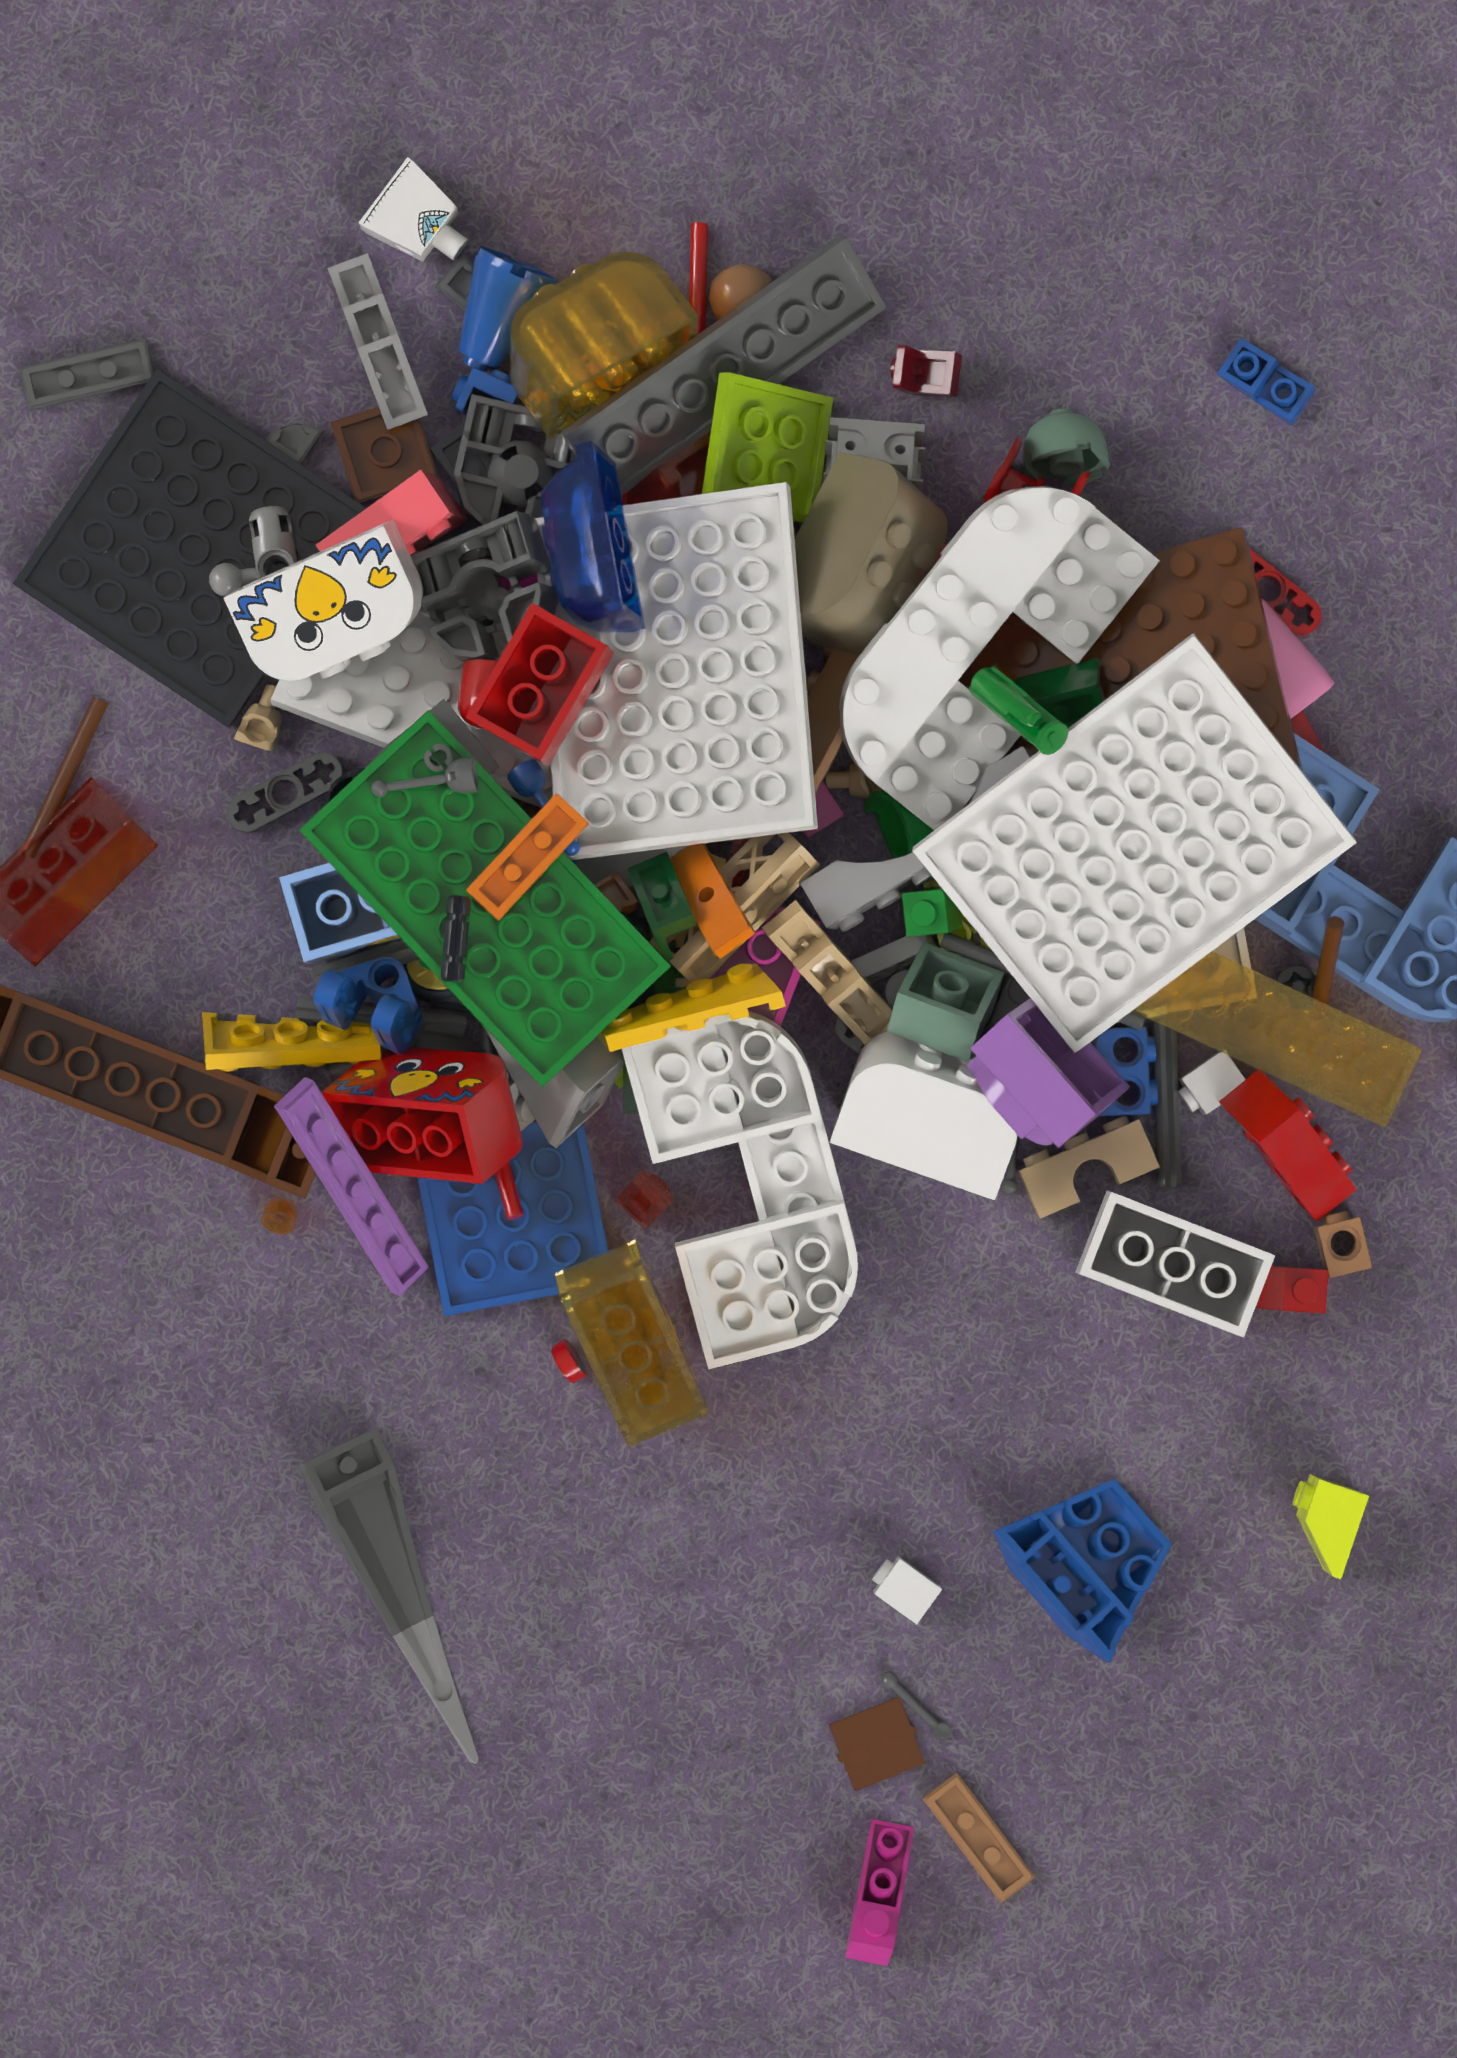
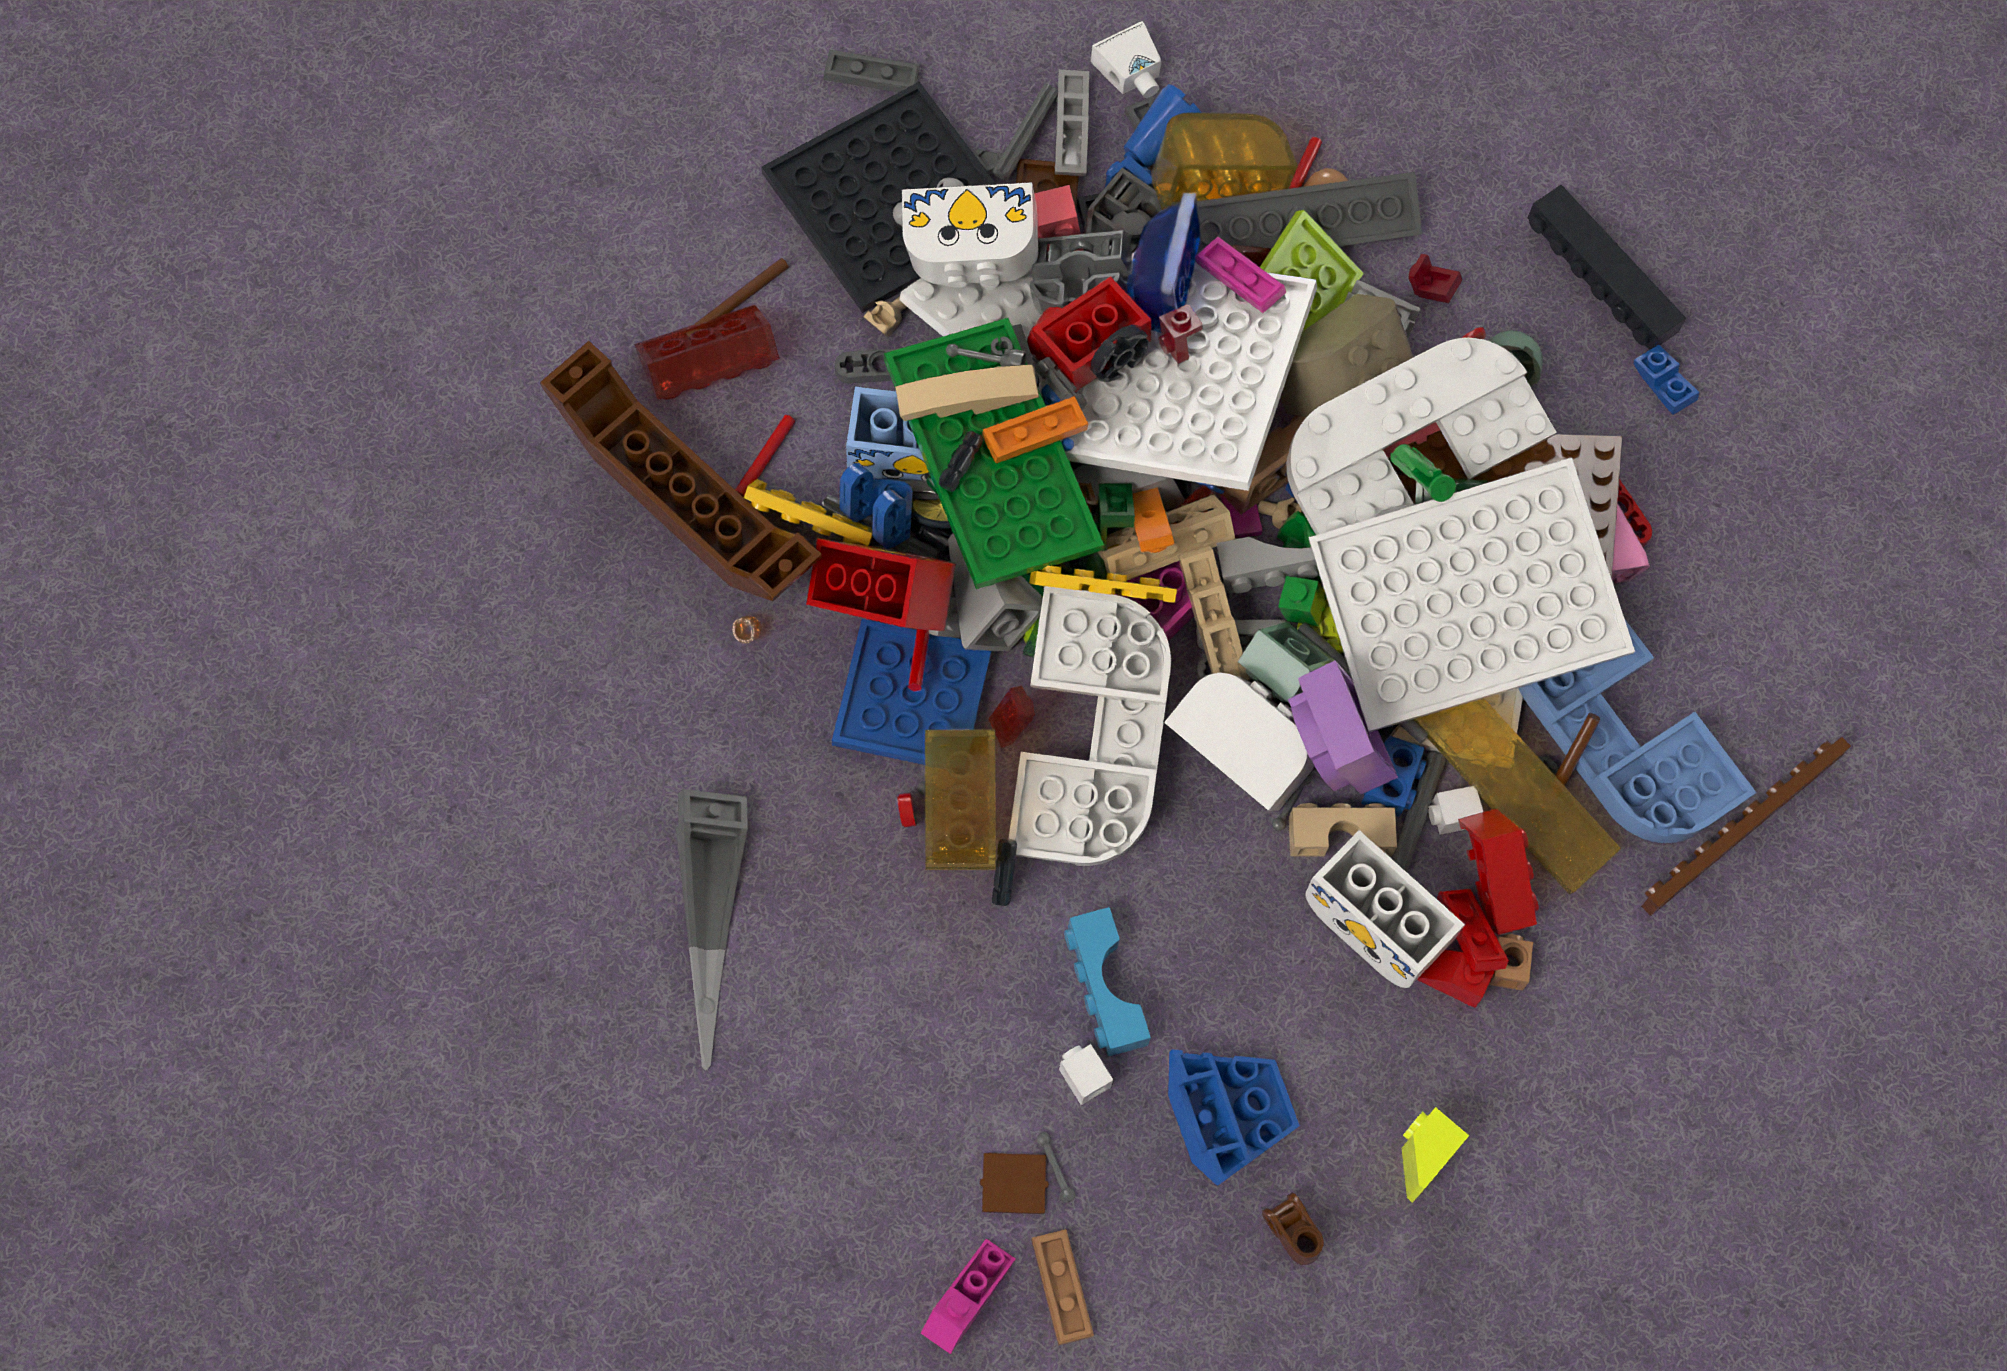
camera: 20 degrees right, 20 degrees down
medium lavender tile [274,1077,429,1296] -> none
none -> red bar [735,415,795,498]
none -> tan slope [895,365,1039,421]
none -> black axle [992,838,1017,906]
none -> dark grey axle [993,84,1058,181]
none -> dark grey axle [1036,357,1087,410]
none -> dark azure arch [1064,907,1151,1057]
none -> black piece [1090,324,1149,382]
none -> dark red bracket [1158,304,1203,364]
none -> dark pink tile [1195,237,1286,313]
none -> reddish brown piece [1262,1192,1324,1265]
none -> red tile [1437,889,1509,972]
none -> black brick [1527,185,1686,350]

